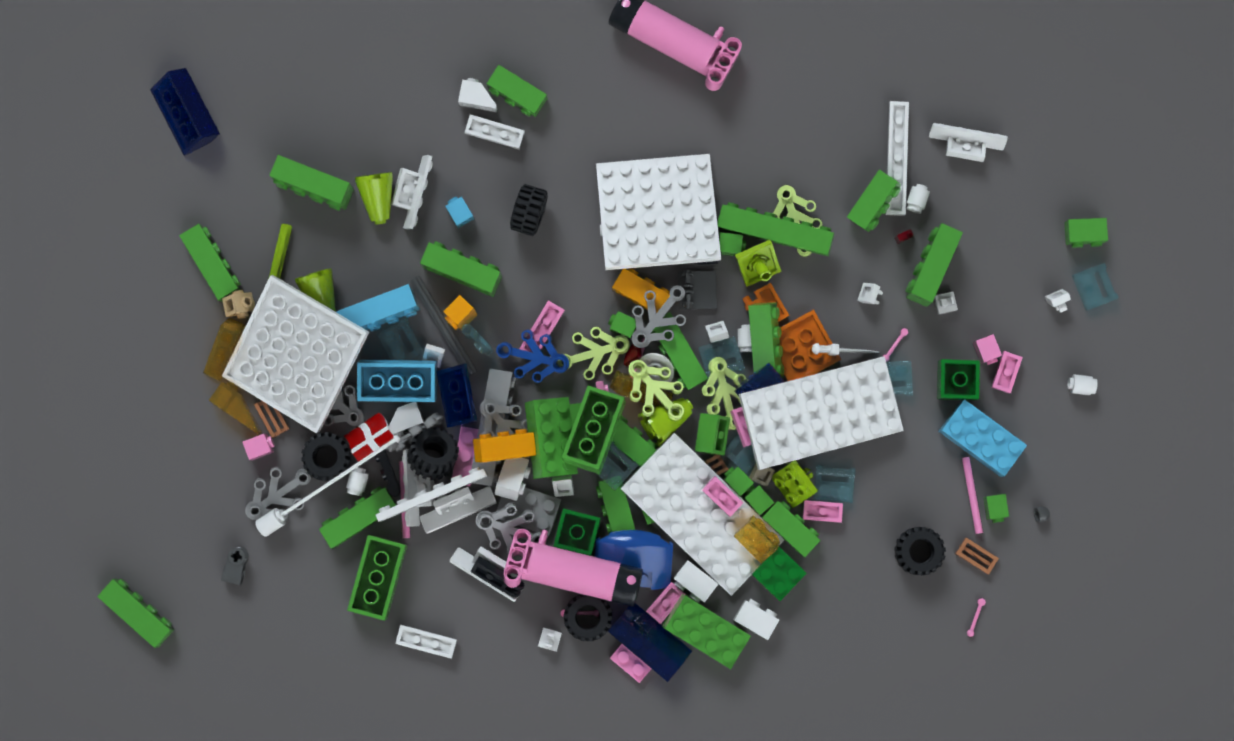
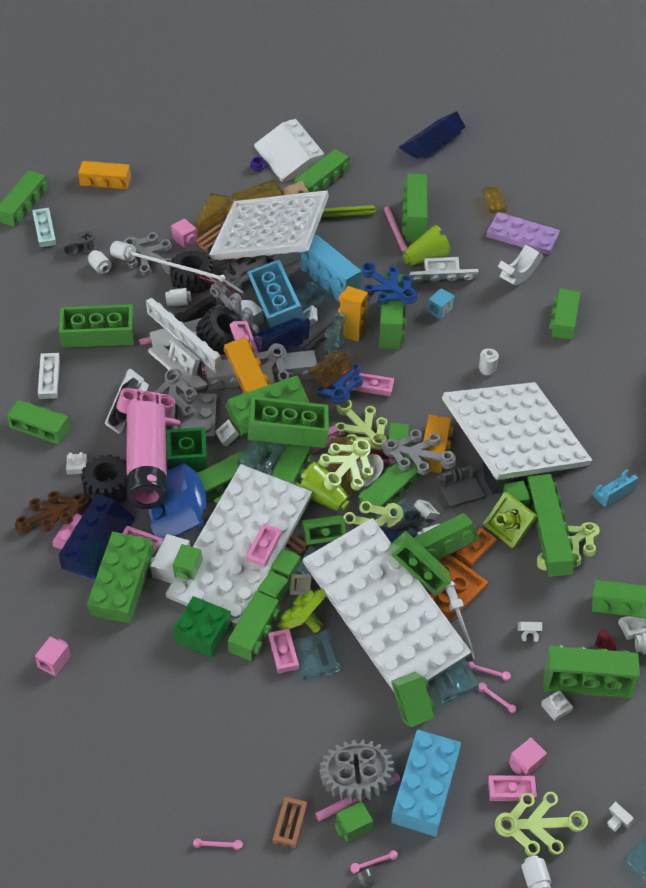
camera: 70 degrees right, 35 degrees down
lime cone [295,268,336,312] -> none
bright green brick [319,487,397,549] -> none
white slope [458,78,497,113] -> none
white plate [465,114,525,150] -> none
white brick [495,457,531,501] -> none
black tyre [510,184,548,236] -> none
white brick [733,599,779,640] -> none
clear yellow bracket [734,515,780,563] -> none
black tyre [894,527,946,576] -> none
green brick [937,359,980,401] -> none
none -> bright green brick [7,400,71,445]
none -> reddish brown plant [15,491,90,534]
none -> light aqua plate [32,208,56,247]
none -> bright pink brick [35,636,71,676]
none -> light orange brick [78,161,131,190]
none -> white brick [88,250,112,274]
none -> bright green brick [172,544,203,580]
none -> bright pink plate [229,321,259,353]
none -> dark purple plate [250,157,266,171]
none -> white slope [254,119,324,182]
none -> clear orange hinge [308,351,353,388]
none -> light grey gear [320,739,395,802]
none -> bright pink hinge [350,850,398,874]
none -> blue plant [361,262,417,304]
none -> bright pink bar [384,206,407,254]
none -> black bar [389,511,425,534]
none -> bright green brick [391,531,451,596]
none -> bright green brick [391,672,435,728]
none -> bright pink hinge [478,682,517,713]
none -> white brick [479,349,499,375]
none -> clear yellow plate [482,186,507,213]
none -> lavender plate [486,212,560,255]
none -> yellowish green plant [495,791,588,856]
none -> white arch [498,245,544,285]
none -> medium azure hinge [592,469,638,508]

